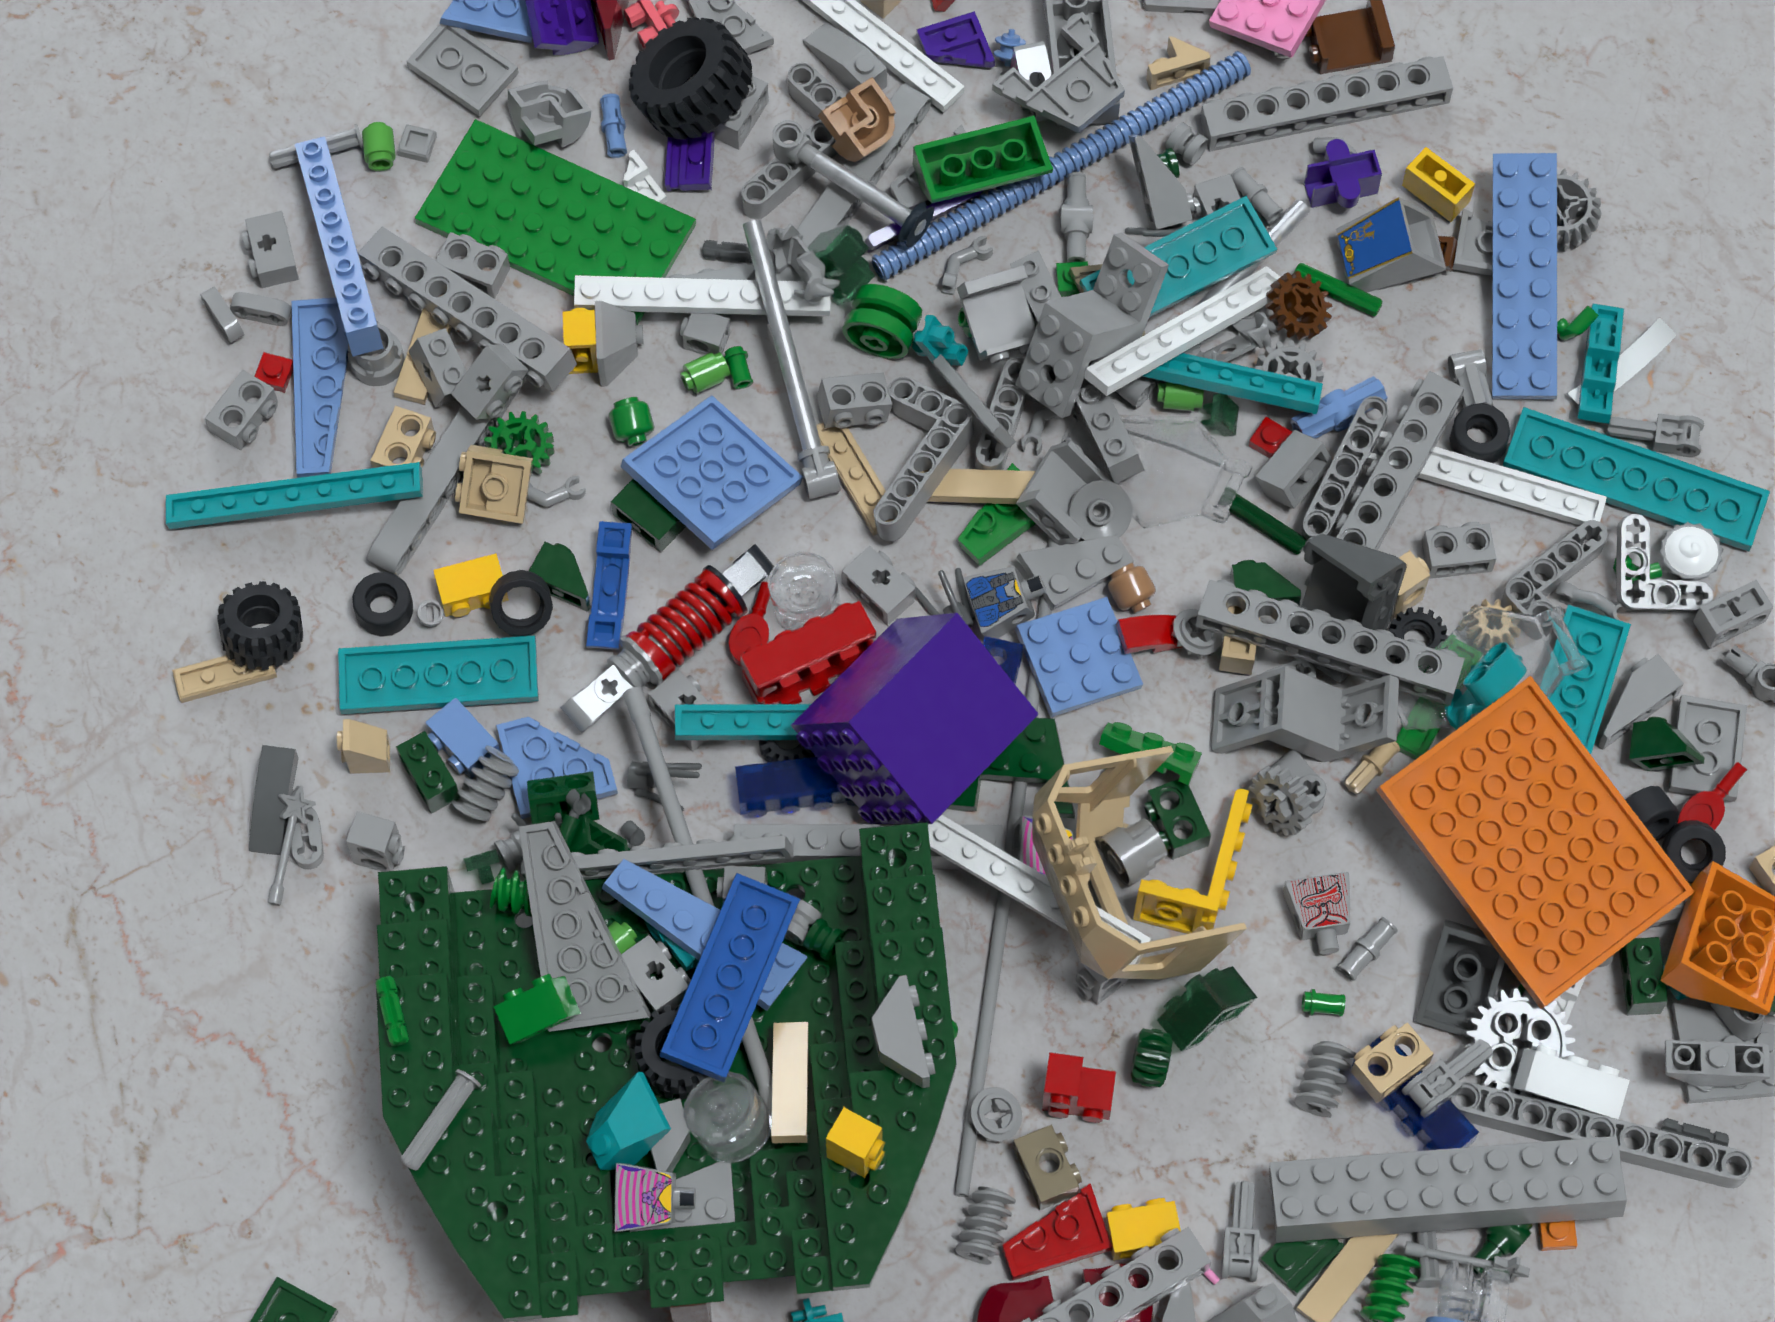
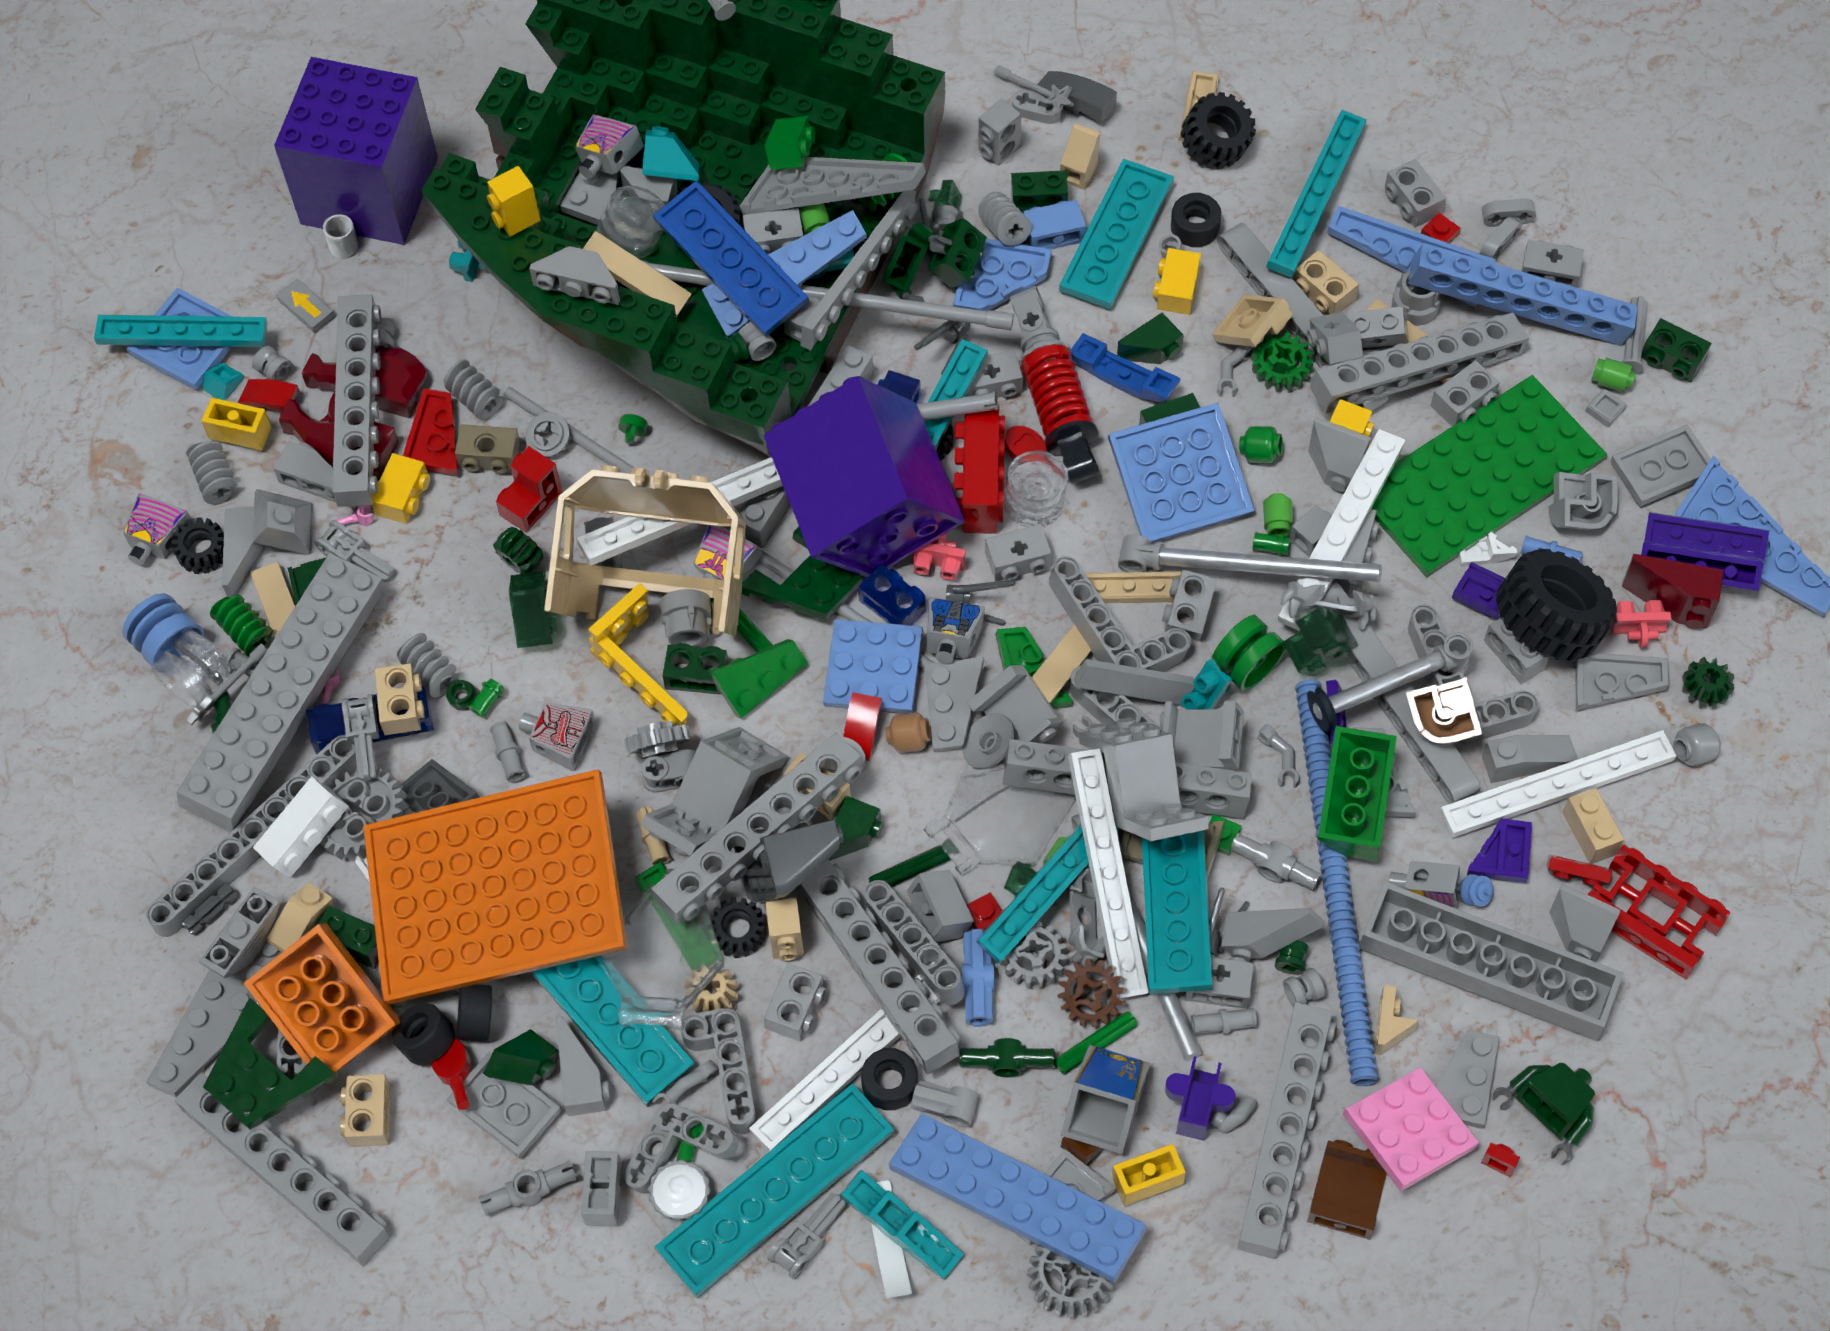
camera: 120 degrees right, 5 degrees down
black tyre [489,570,553,636] -> none
dark grey axle [702,240,753,263] -> none
light grey wing [992,12,1125,133] -> none
teal piece [1445,642,1527,730] -> none
green arm [1557,305,1599,341] -> none
none -> tan slope [266,882,333,952]
none -> dark green plate [446,680,477,709]
none -> light grey pin [917,391,999,421]
none -> dark green pin [959,1038,1055,1078]
none -> dark green brick [1641,318,1712,383]

